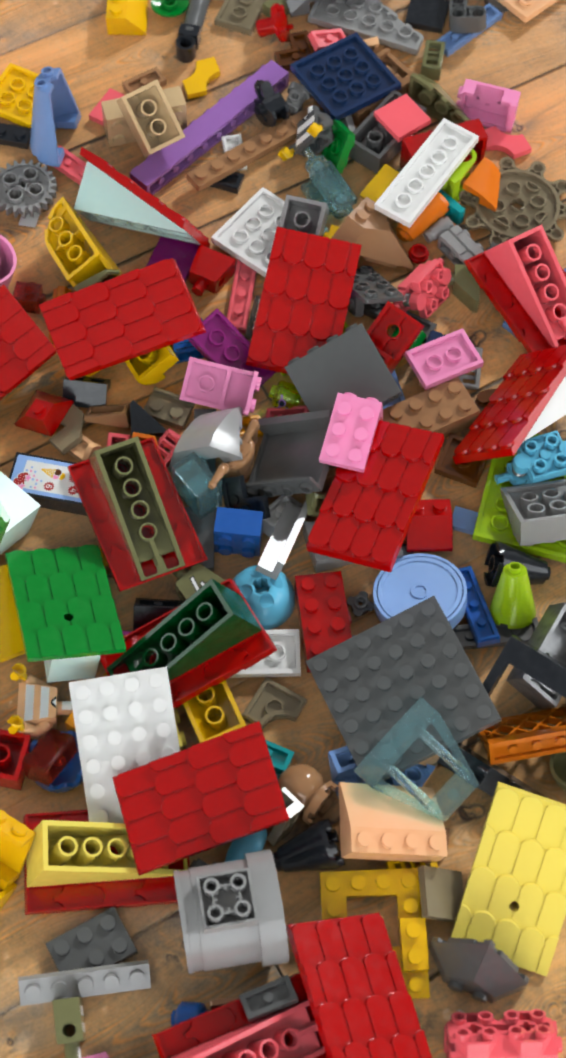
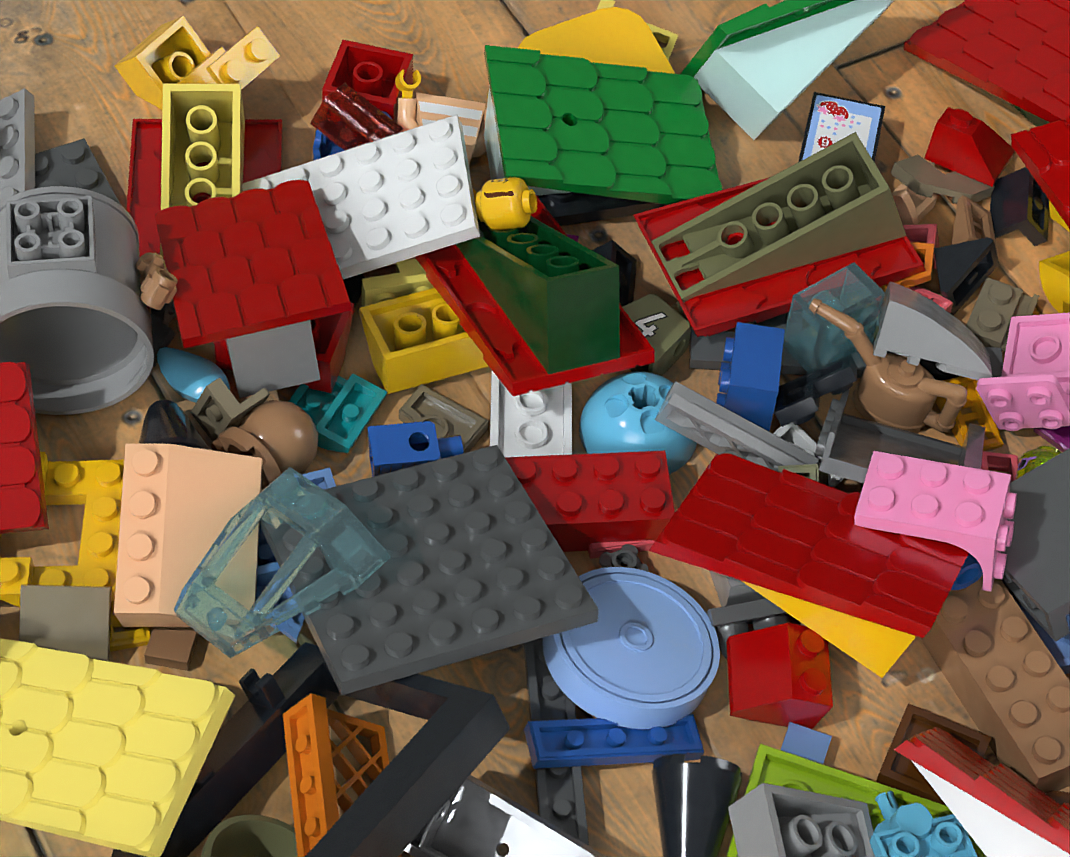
camera: 90 degrees right, 10 degrees down
lime cone [489,562,536,629] -> none
none -> medium nougat bar [136,253,178,310]
none -> blue torso [367,421,464,477]
none -> yellow head [475,177,537,230]

